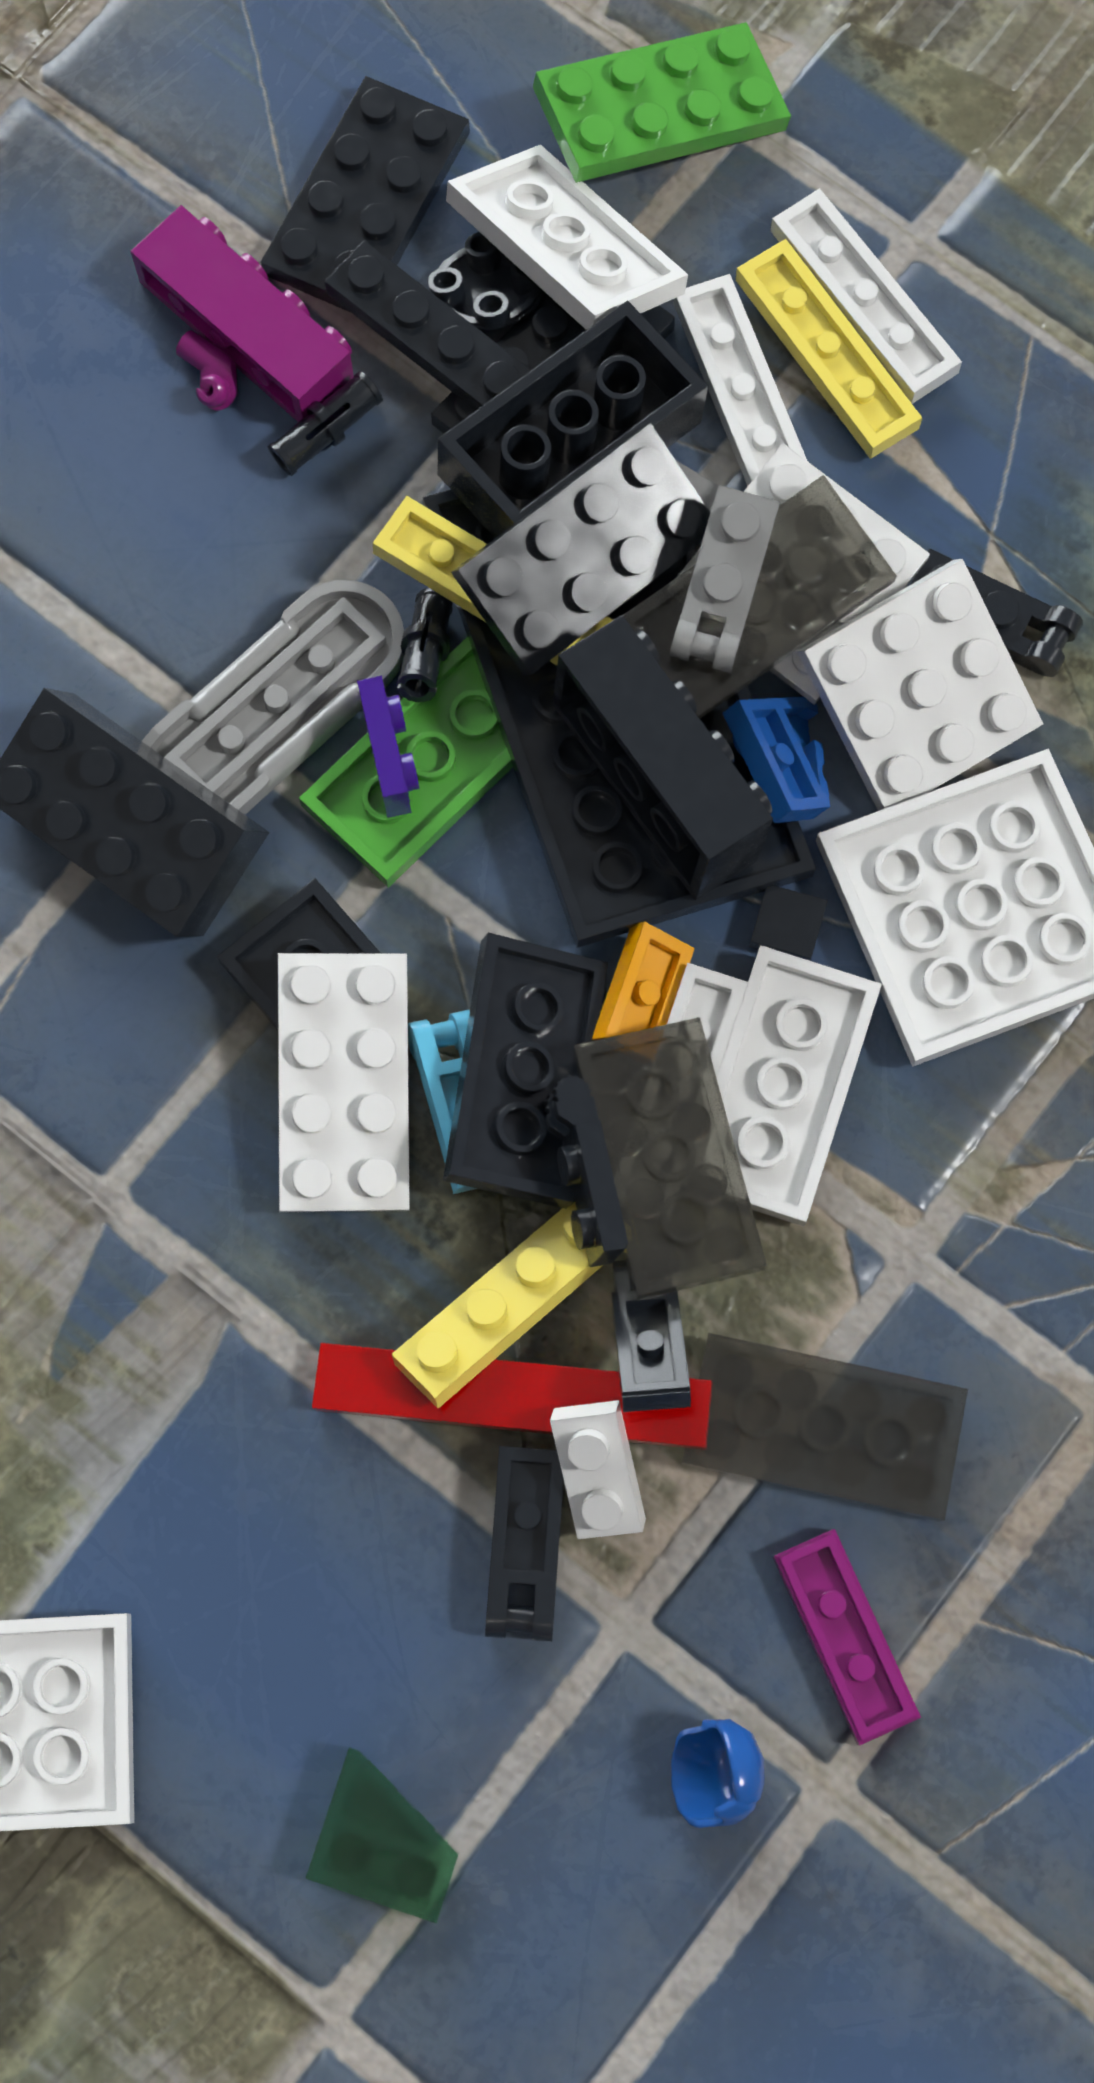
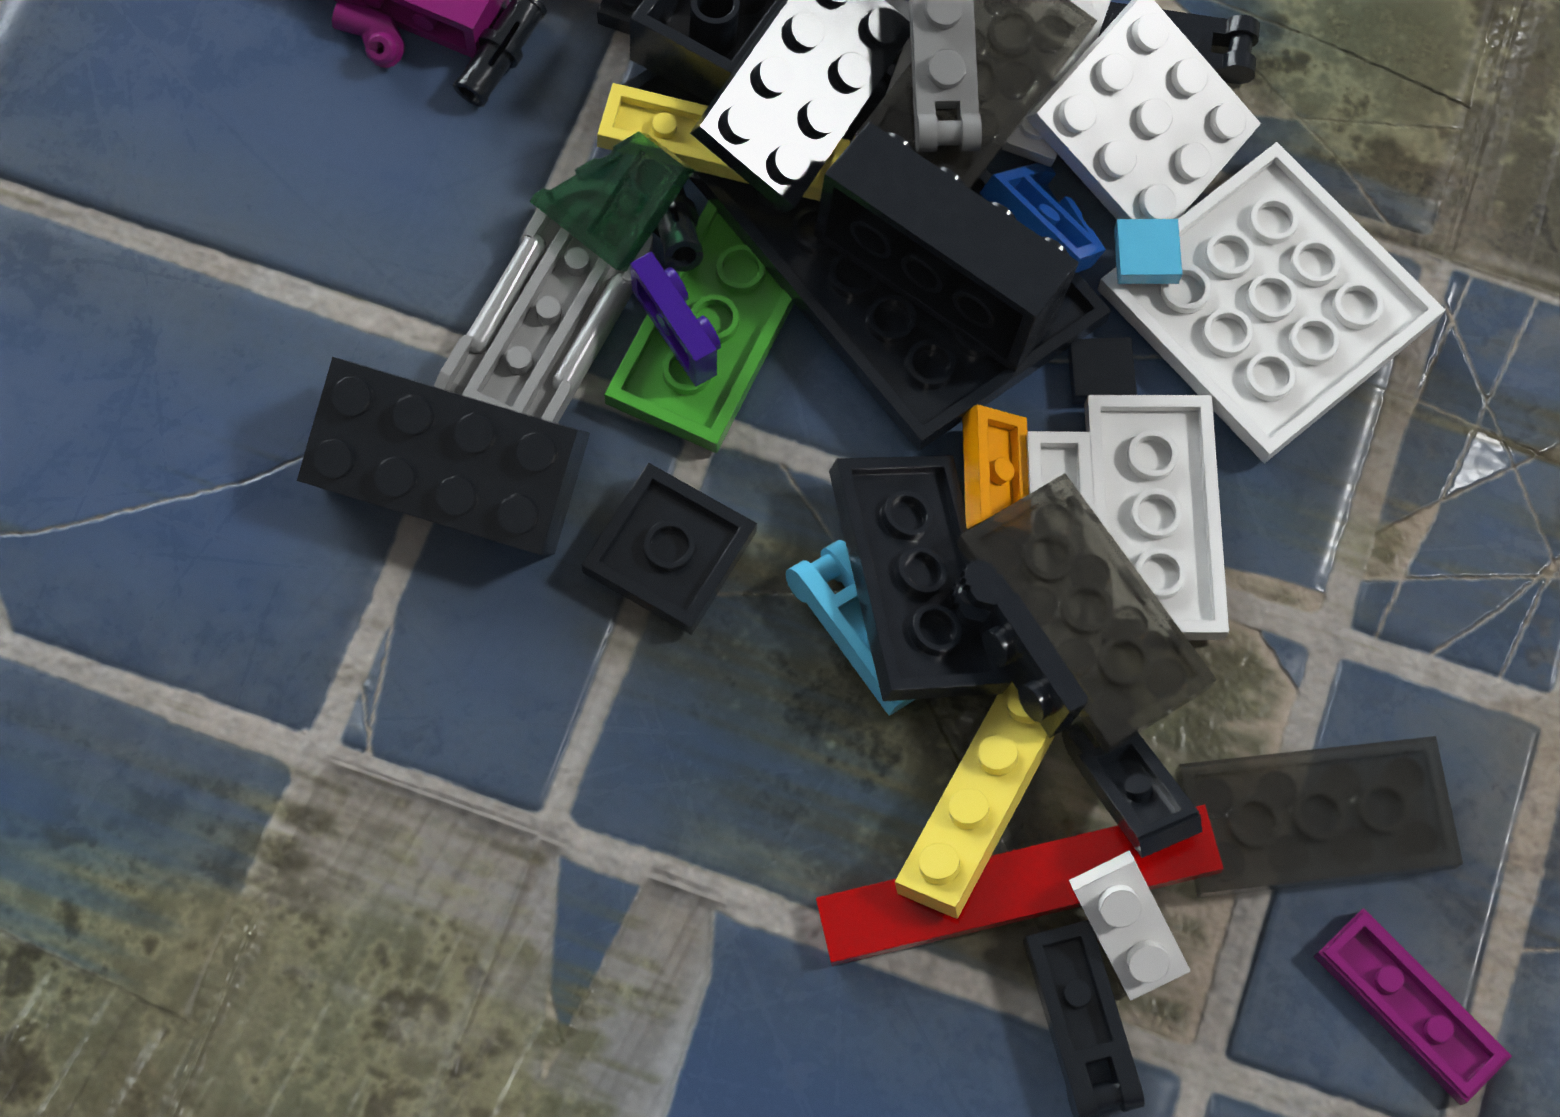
camera: 25 degrees left, 5 degrees down
white plate [278,953,409,1212] -> none
none -> clear green wing [529,131,694,272]
none -> medium azure tile [1114,219,1182,284]

